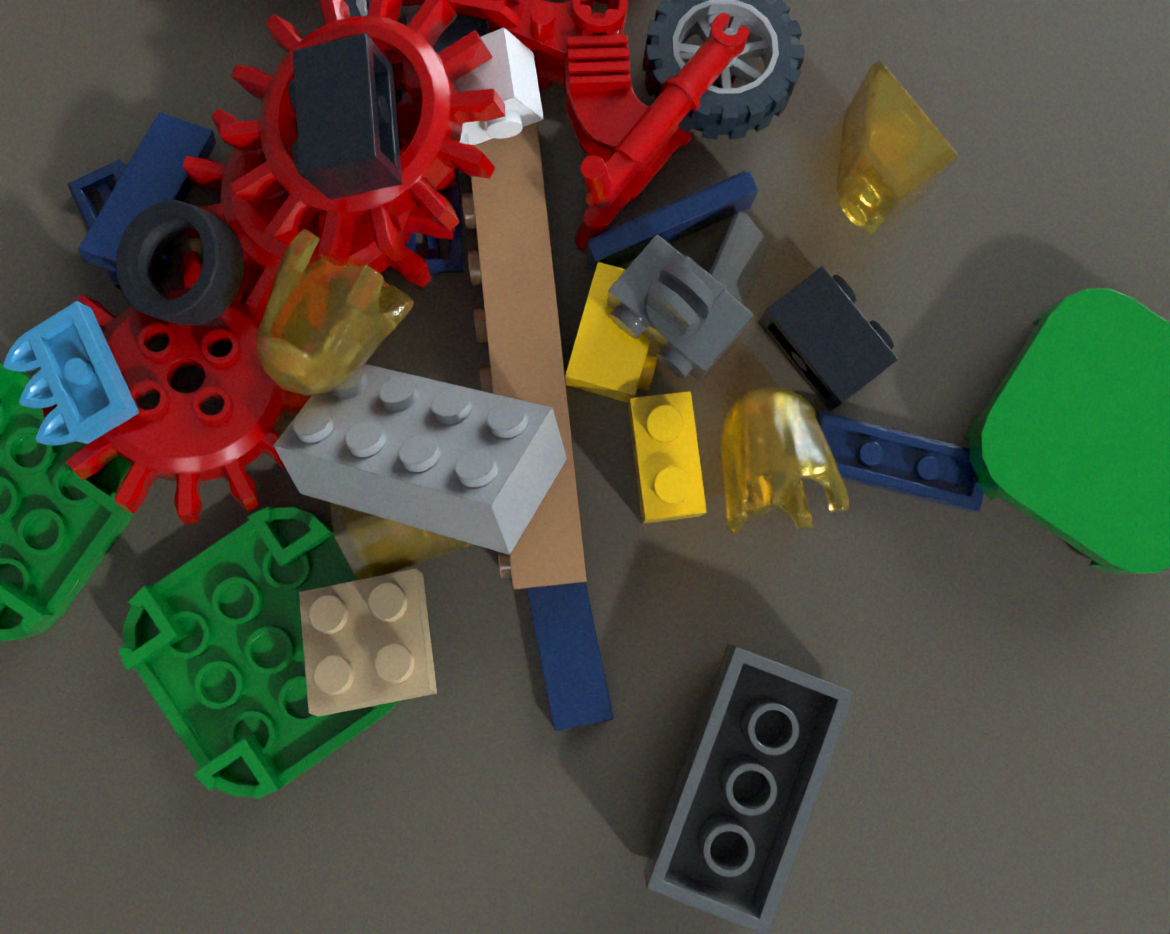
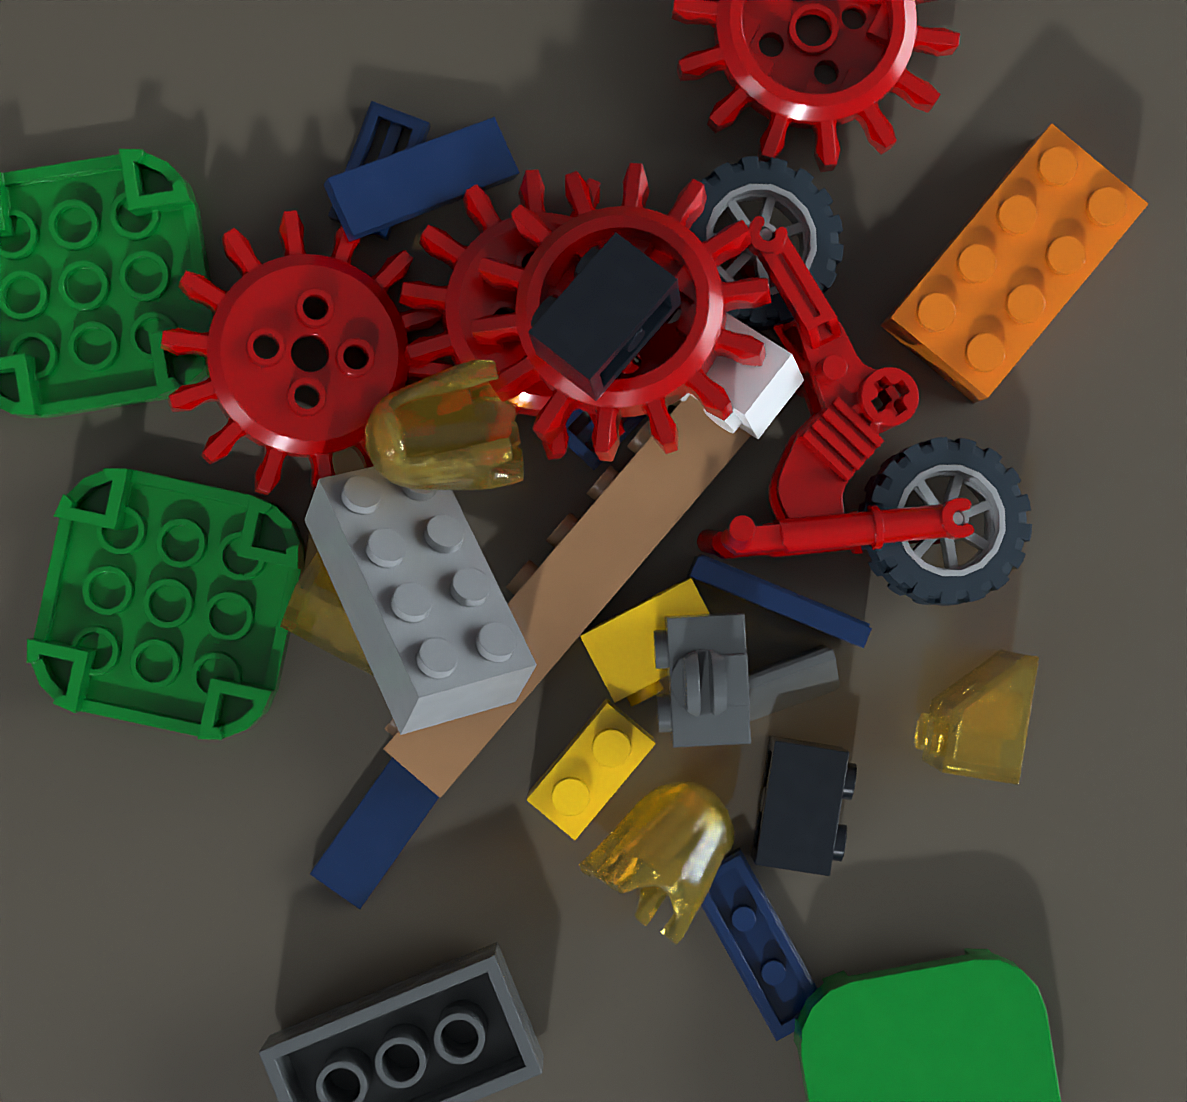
camera: 40 degrees right, 5 degrees up
dark azure plate [3,301,140,446] -> none
black tyre [116,200,244,326] -> none
tan plate [299,568,437,716] -> none

